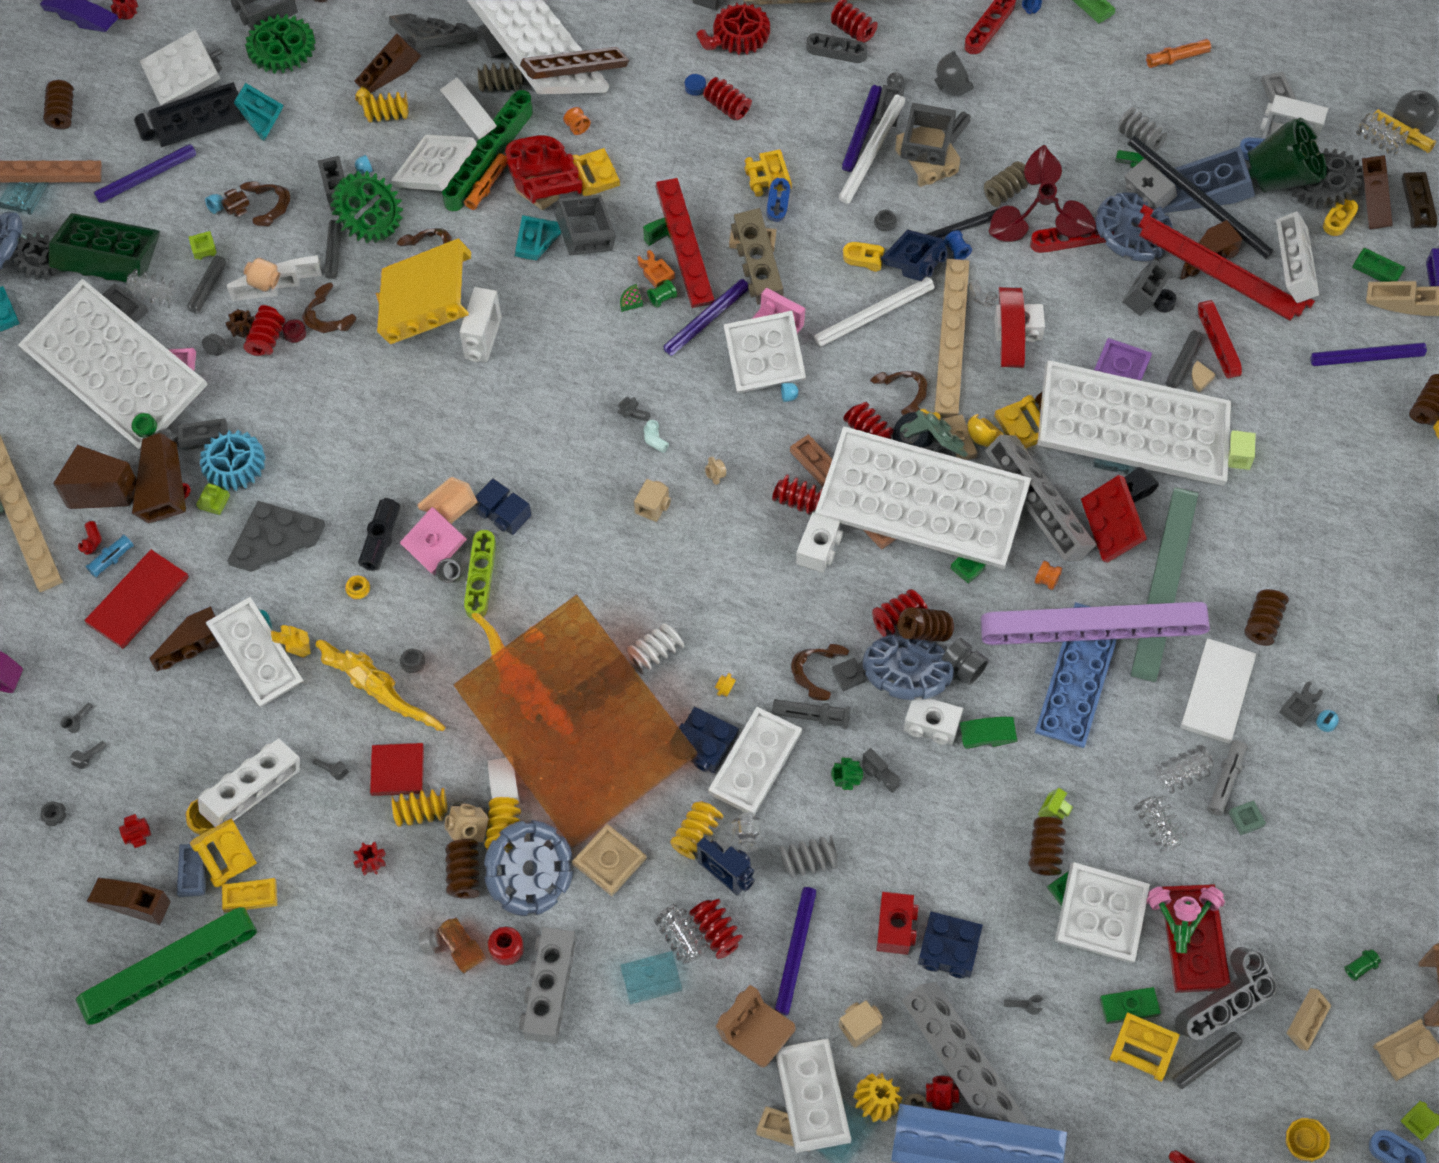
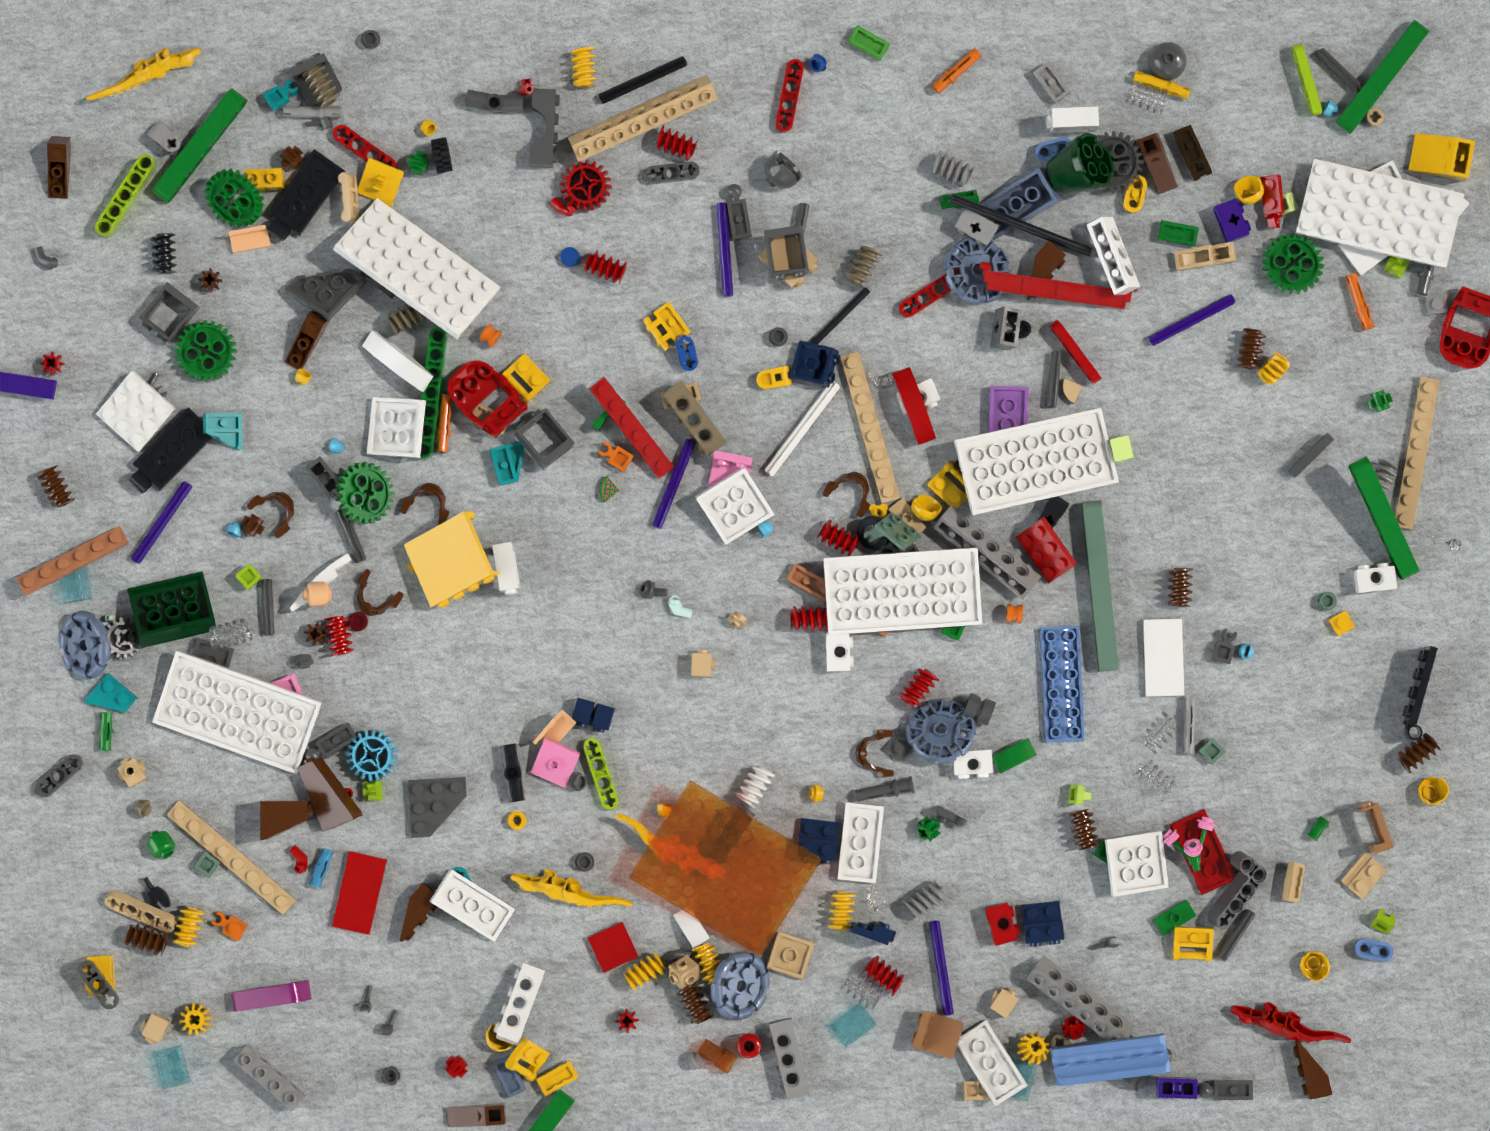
camera: 25 degrees left, 25 degrees up
green tile [131,413,157,438] -> none
yellow plate [271,625,311,658] -> none
dark grey hand [313,759,349,780] -> none
yellow piece [362,91,409,123] -> none
reddish brown plate [520,47,629,79] -> none
green bush [647,279,677,308] -> none
white axle [839,95,905,204] -> none
reddish brown piece [897,607,954,642] -> none
blue bush [944,230,972,260] -> none
lavender beam [981,602,1210,645] -> none
dark red plant [988,145,1096,242] -> none

